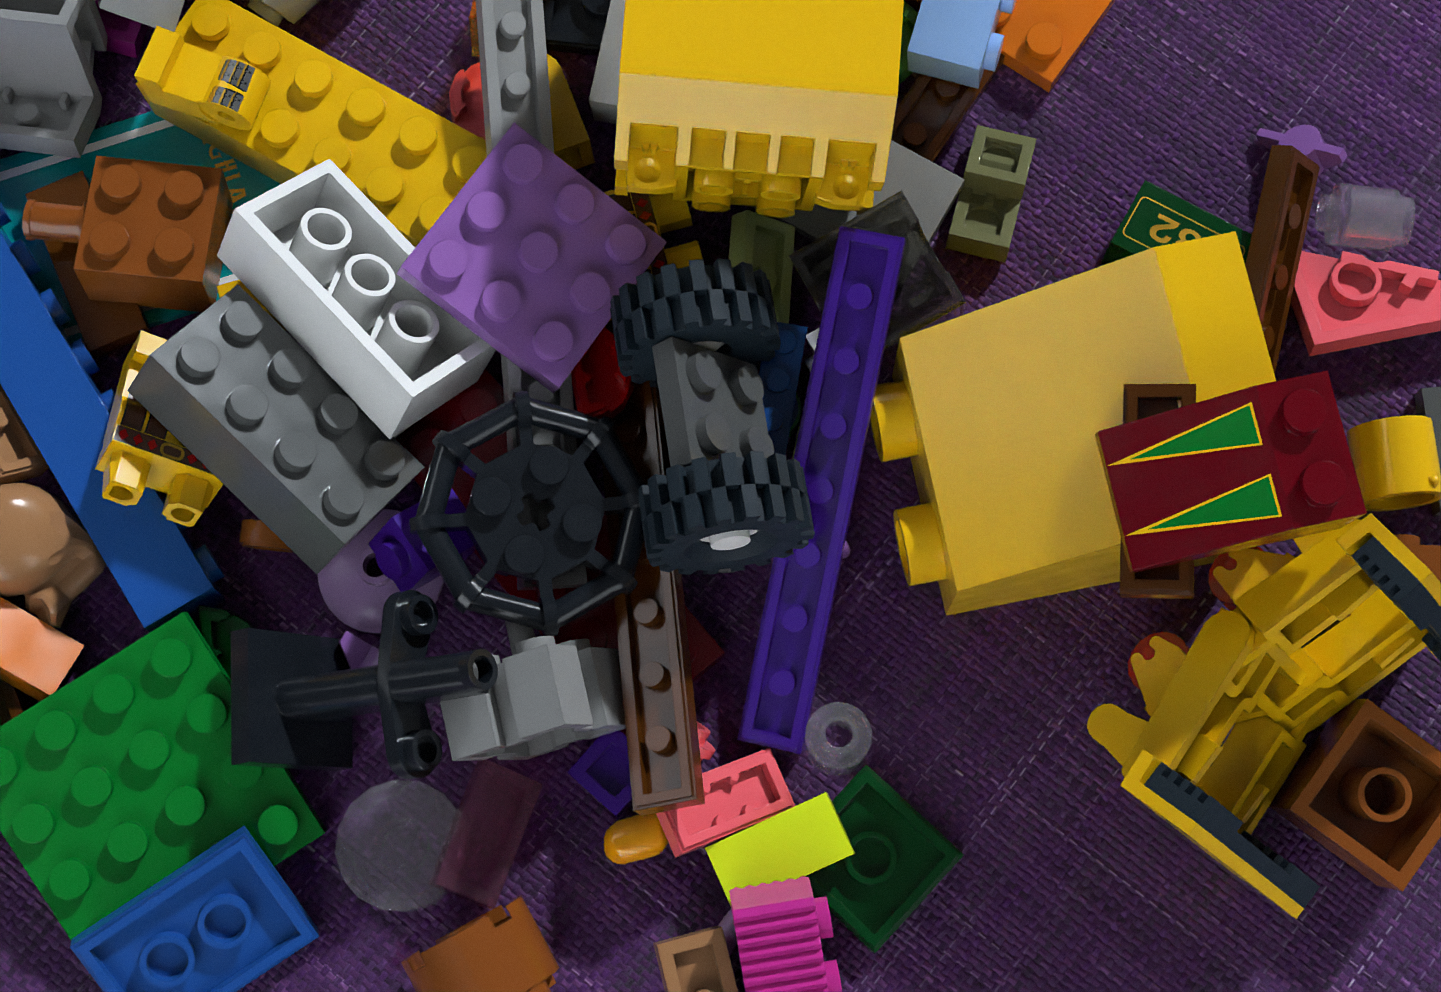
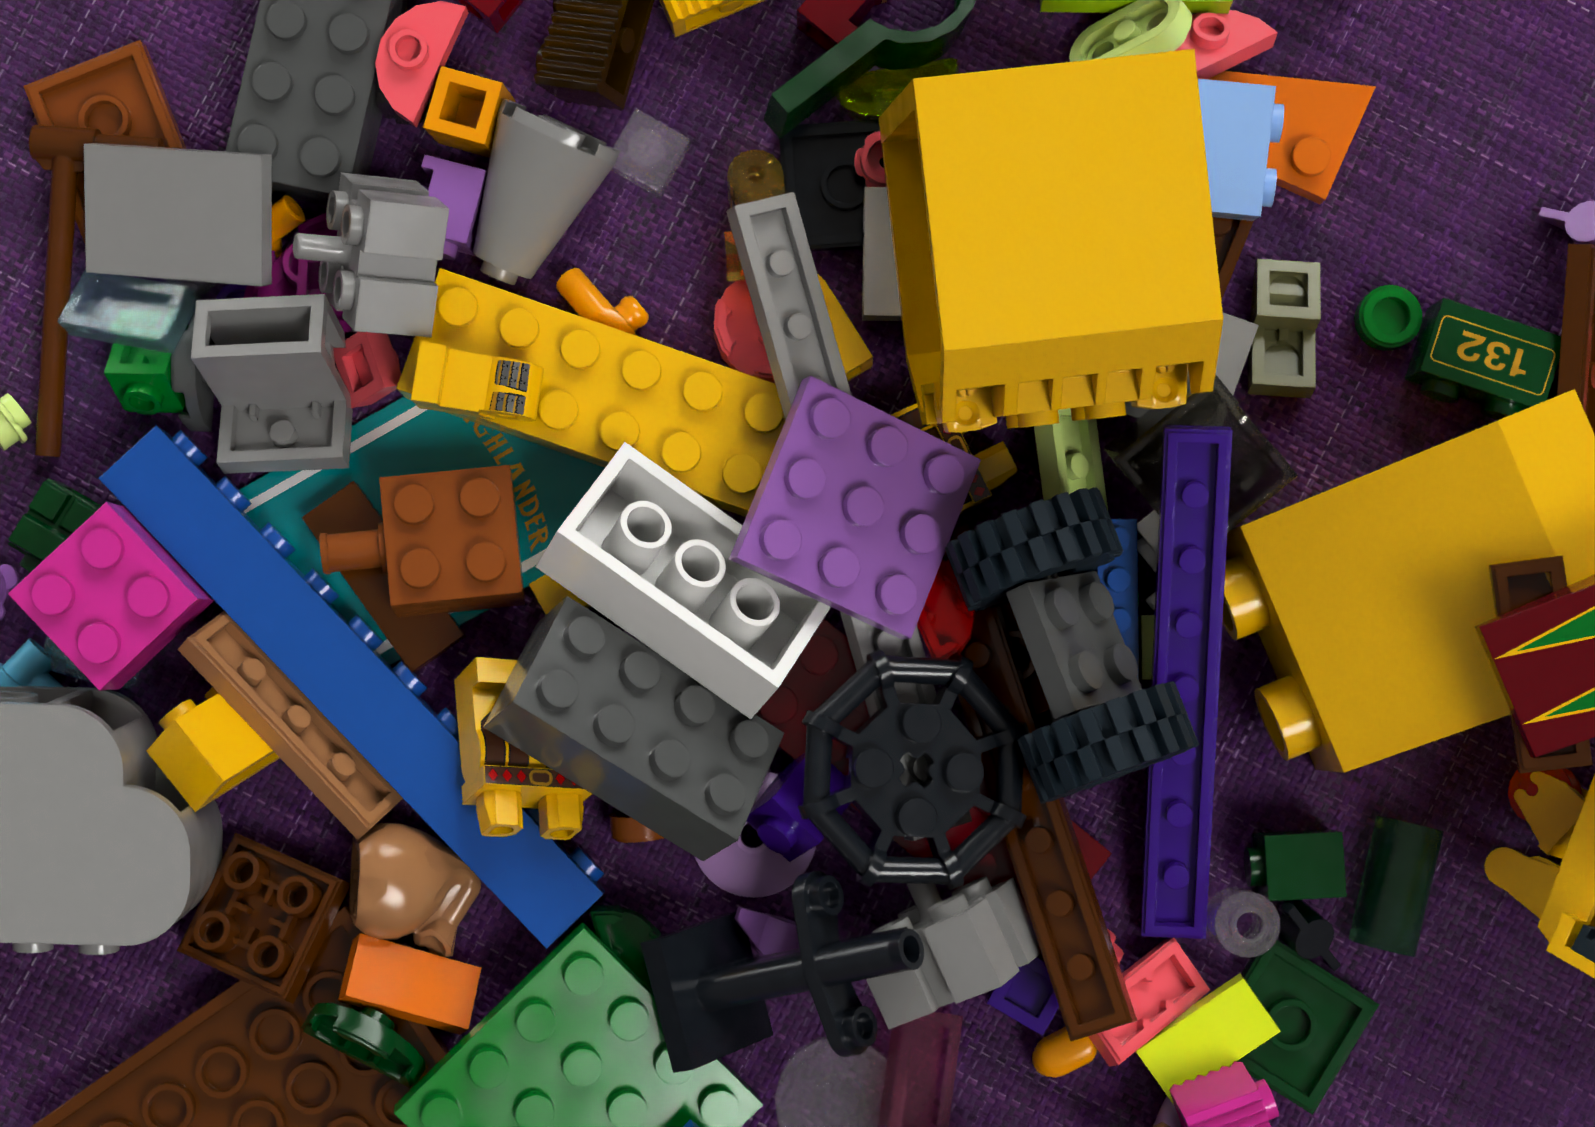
camera: 15 degrees left, 10 degrees up
none -> coral plate [333,332,401,408]
none -> light orange arm [556,268,649,336]
none -> dark green brick [1244,829,1347,901]
none -> black piece [1272,900,1341,972]
none -> clear green brick [1348,816,1444,957]
none -> green tile [1354,285,1422,351]

